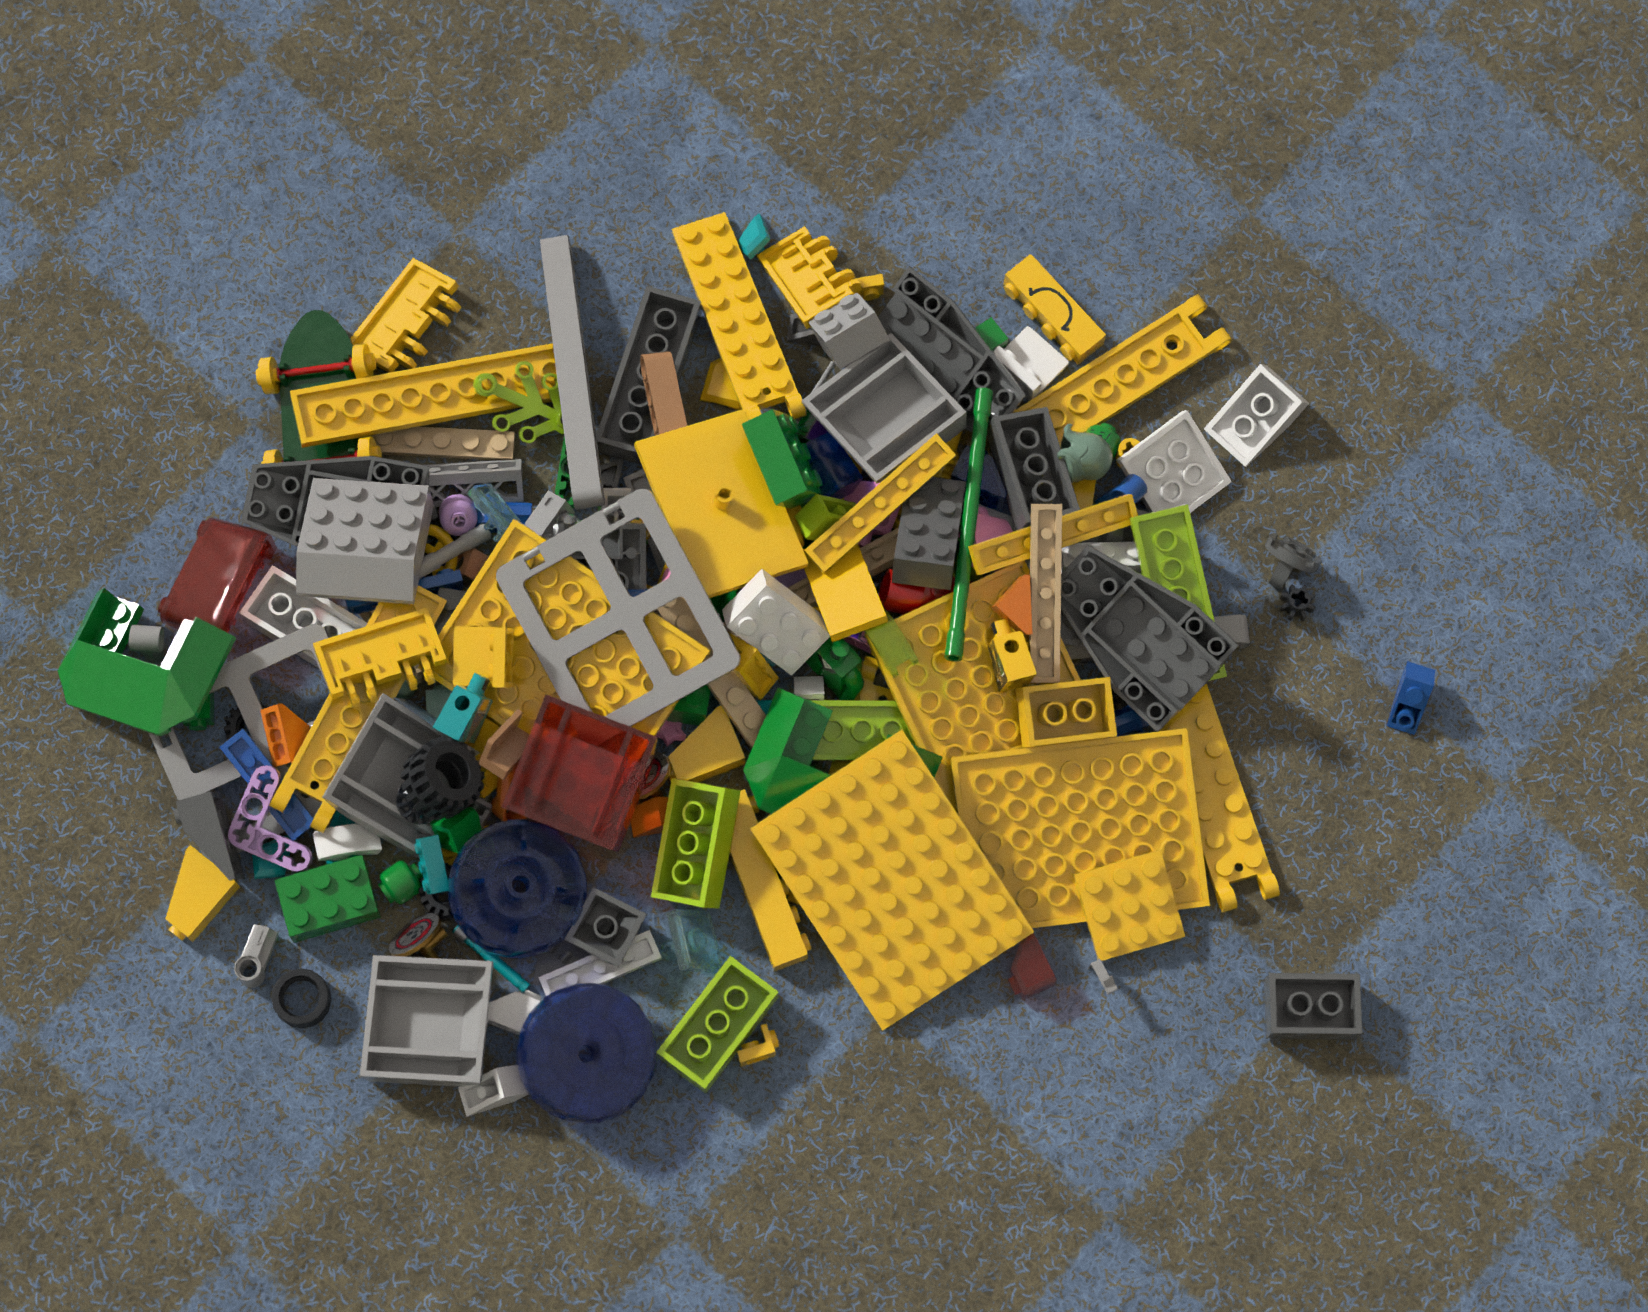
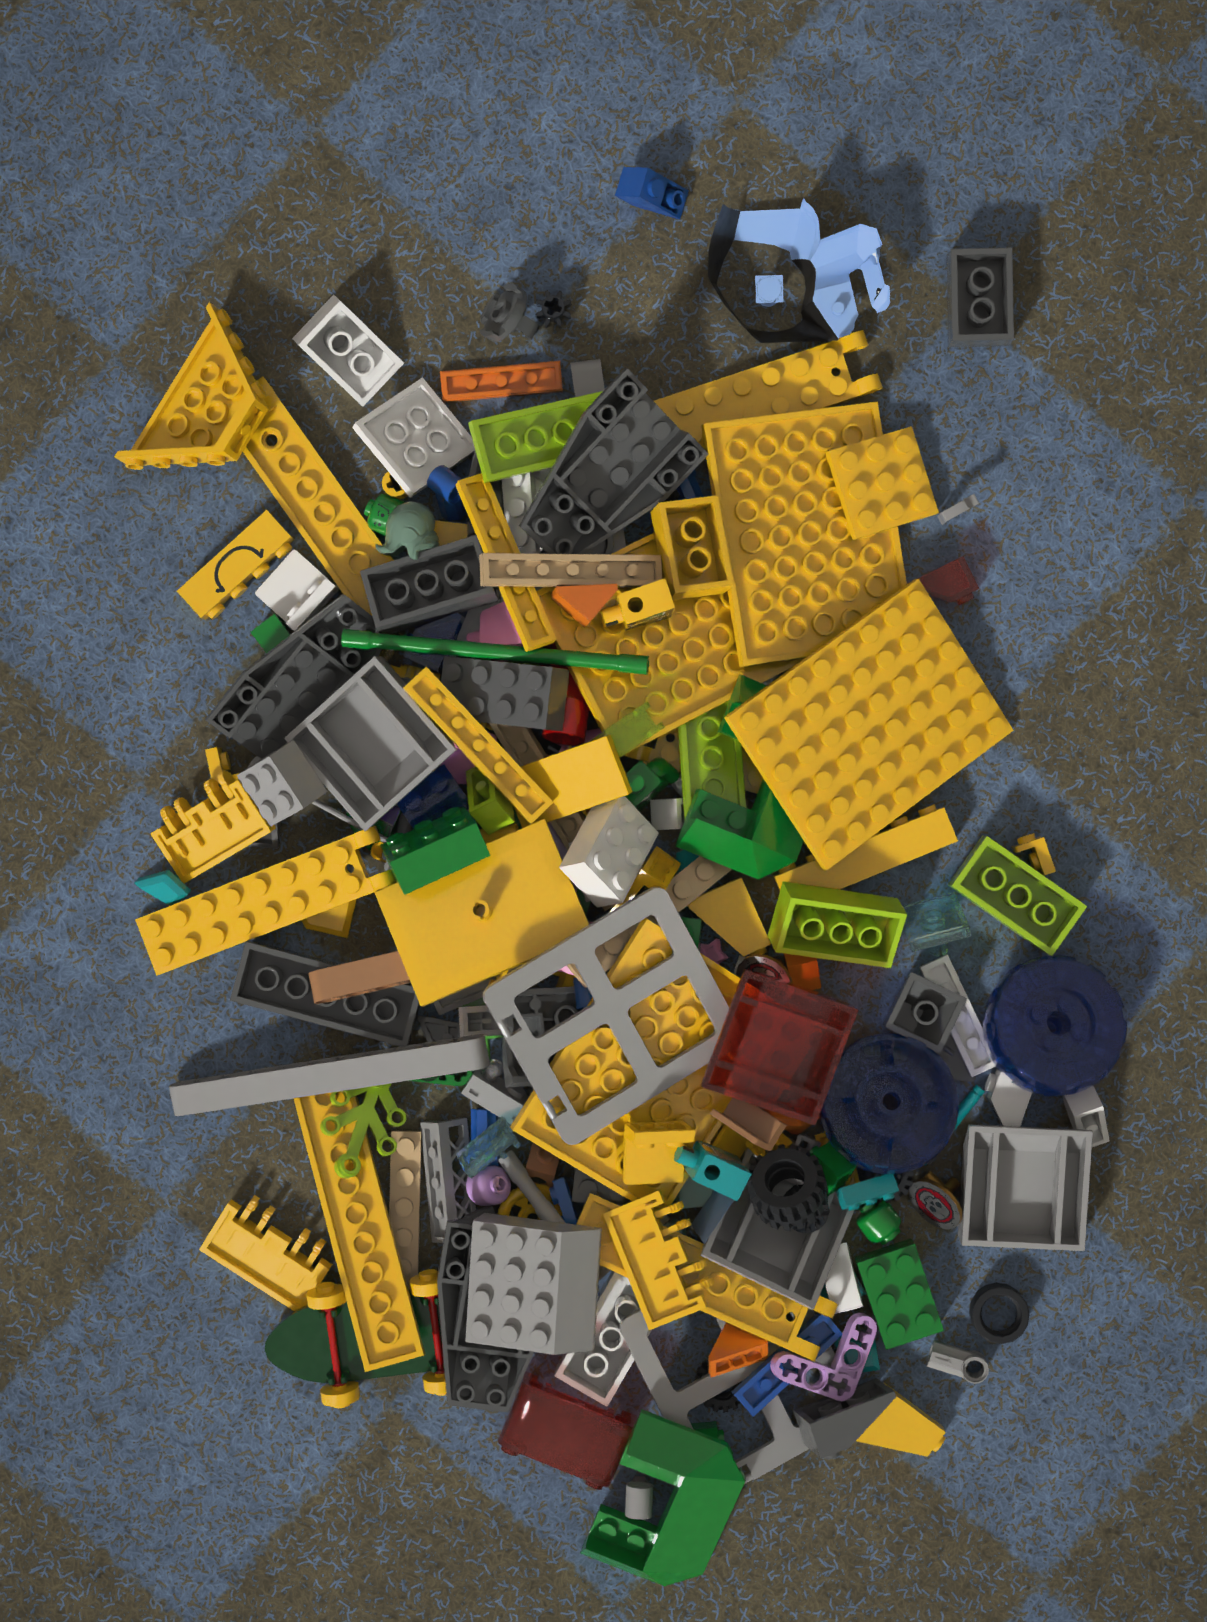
camera: 85 degrees left, 15 degrees up
none -> yellow piece [114,302,269,470]
none -> orange tile [440,361,563,403]
none -> light blue piece [708,198,890,343]

